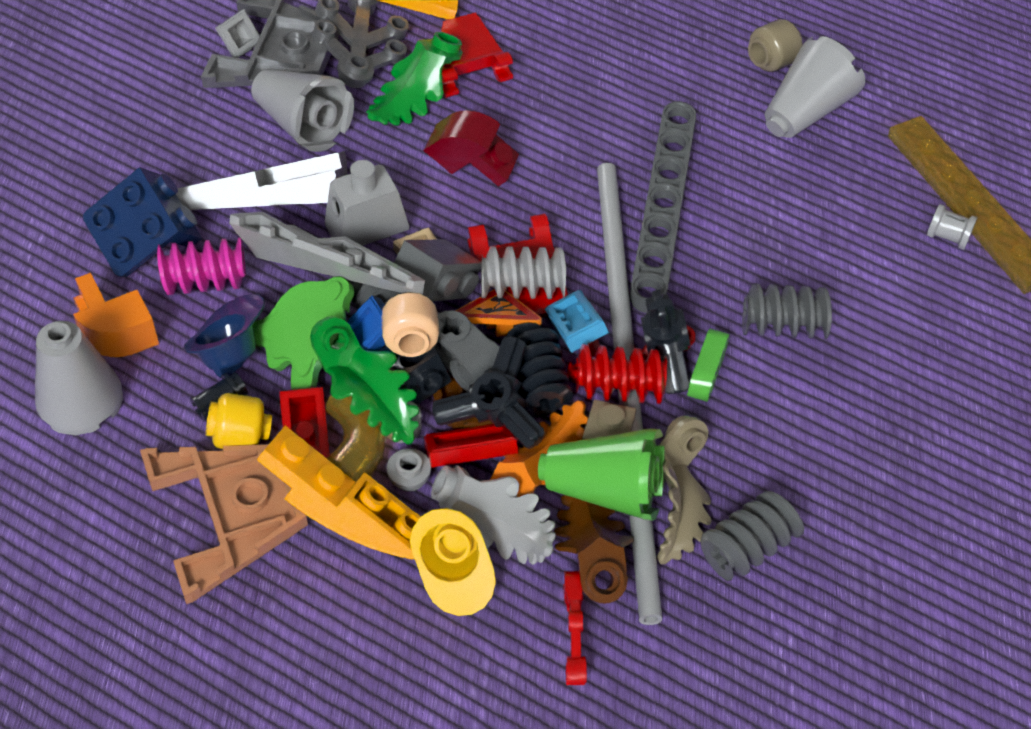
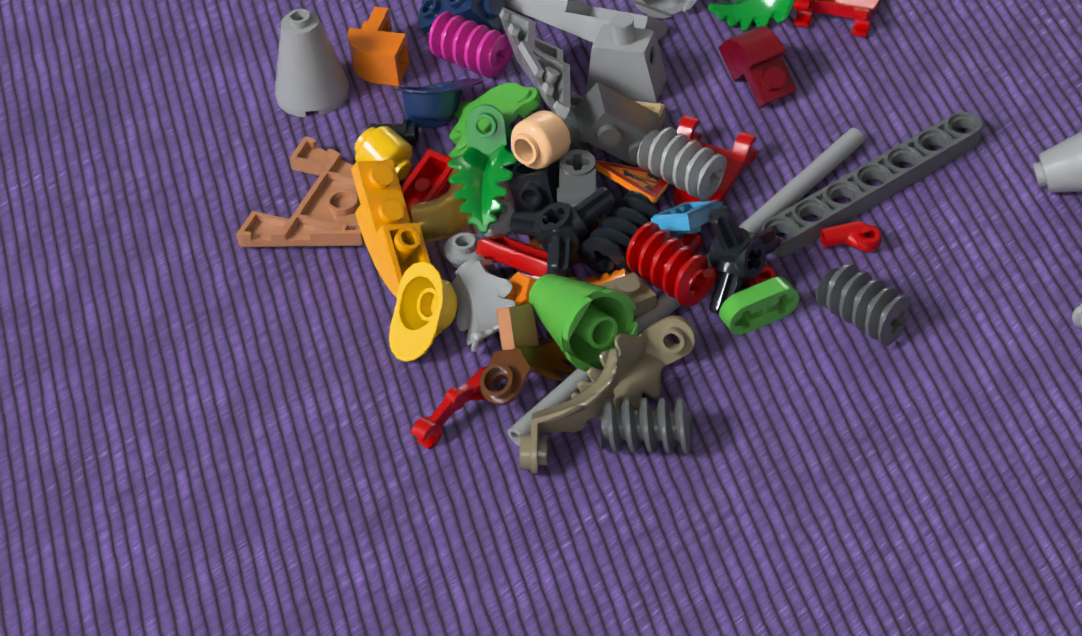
camera: 50 degrees right, 10 degrees down
none -> tile [497,304,539,350]
none -> dark tan plant [519,348,619,474]
none -> red arm [820,221,882,252]

